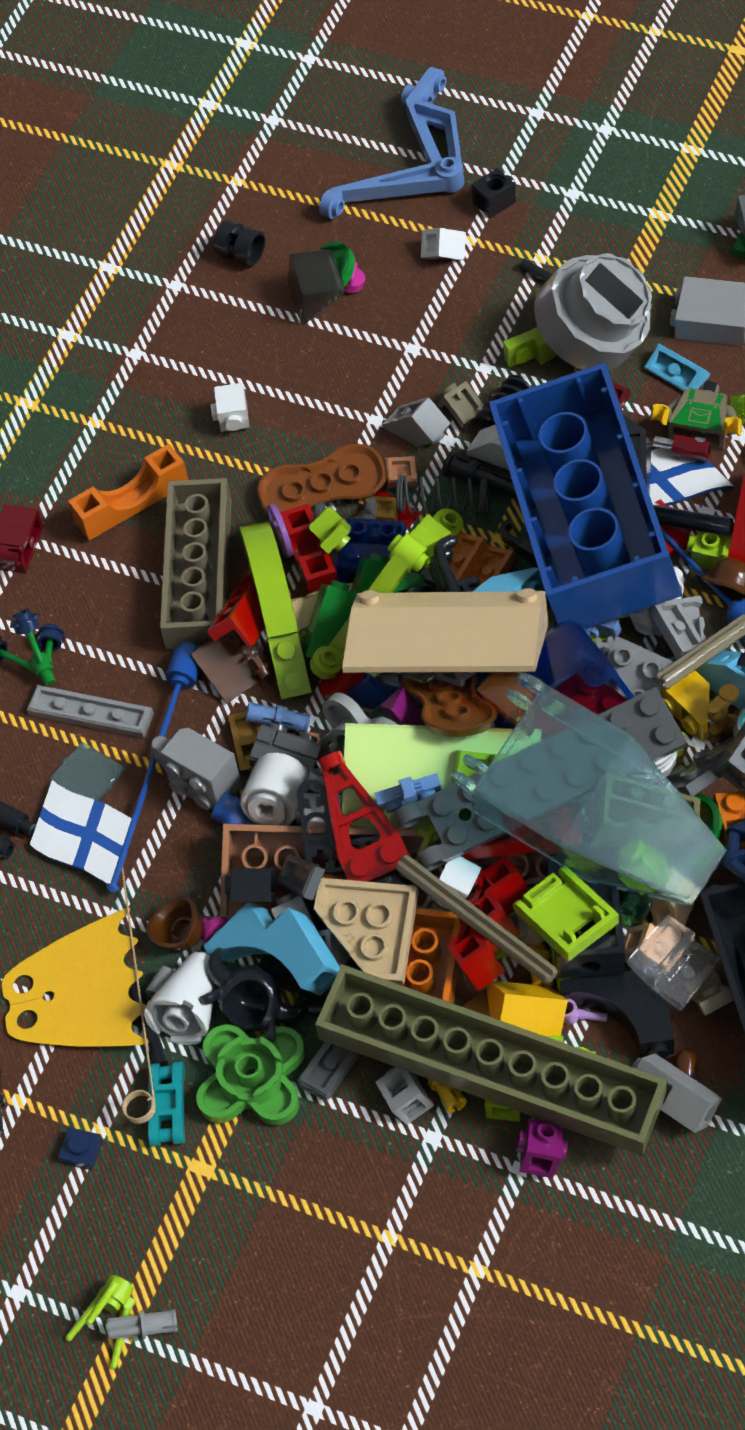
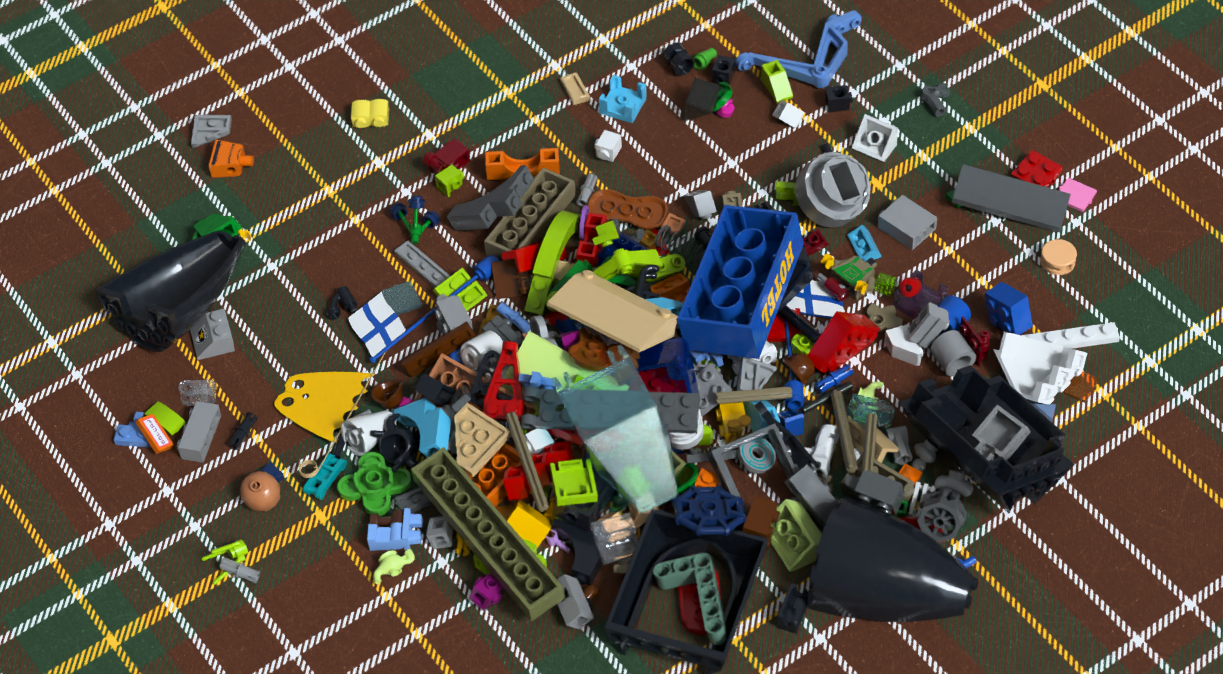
camera: 25 degrees right, 5 degrees down
none -> nougat cylinder [240,471,280,512]
none -> light blue hips [367,508,423,551]
none -> yellowish green piece [373,549,415,584]
none -> reddish brown tile [401,321,476,378]
none -> lime slope [433,267,488,311]
none -> lime brick [435,165,465,197]
none -> dark grey arch [447,165,534,231]
none -> tan tile [560,72,590,105]
none -> light grey axle [576,173,597,207]
none -> medium azure panel [599,75,646,123]
none -> bright green cone [693,48,717,70]
none -> black brick [712,55,735,85]
none -> lime slope [761,60,793,103]
none -> white slope [852,114,898,162]
none -> dark grey bar [921,83,950,117]

